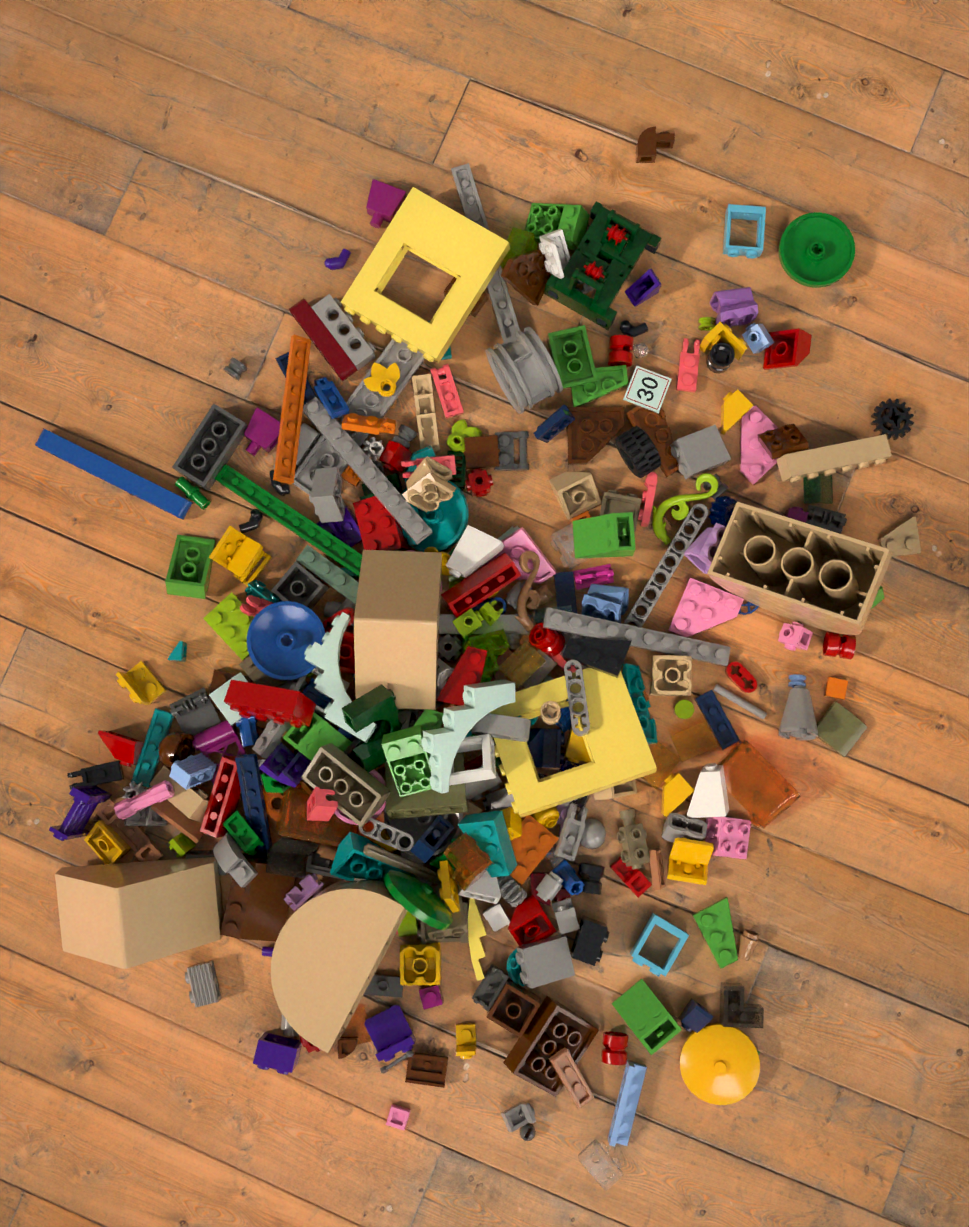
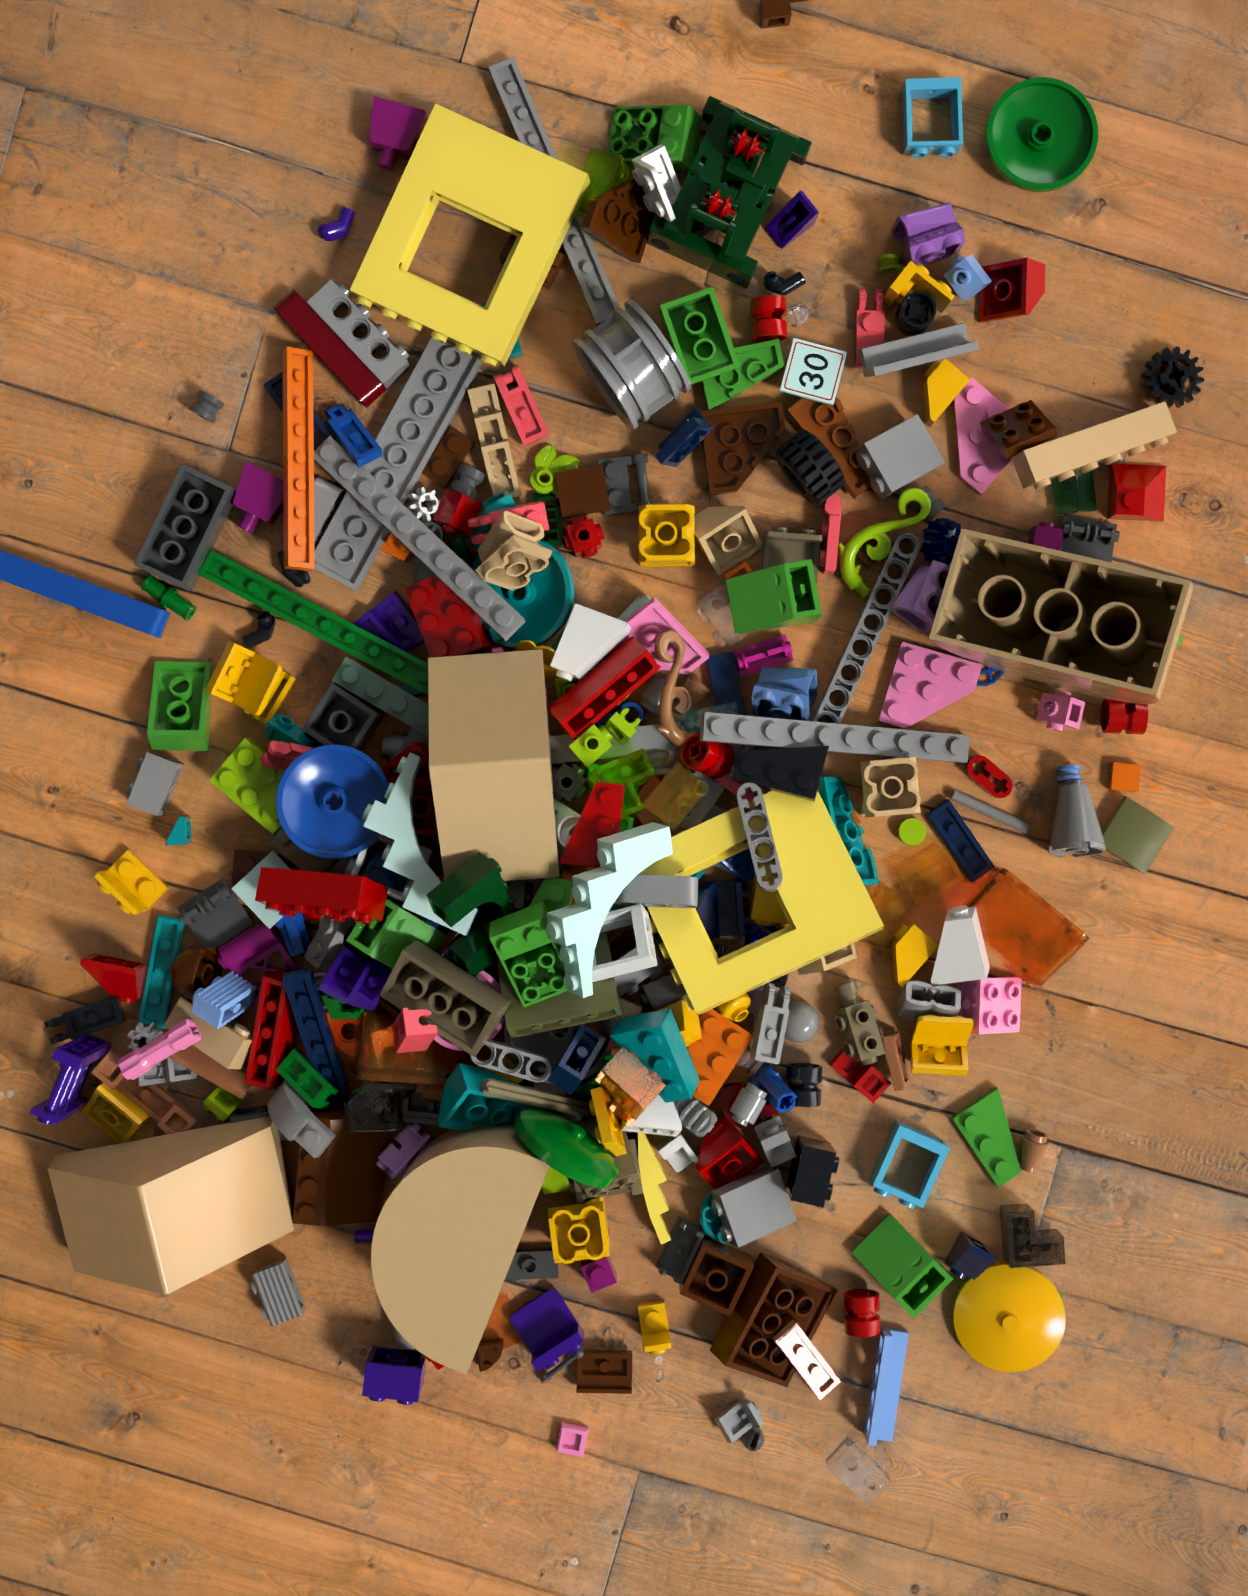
camera: 20 degrees left, 5 degrees up
light grey brick [309,467,346,523] -> none
orange hinge [342,413,396,435] -> none
yellow plate [363,362,400,397] -> none
tan wheel [541,701,561,725] -> none
tan wing [879,517,921,557] -> none
none -> light grey brick [126,752,184,816]
none -> reddish brown plate [422,426,475,489]
none -> yellow piece [638,504,695,567]
none -> light grey fence [859,323,979,377]
none -> red slope [1107,463,1166,522]

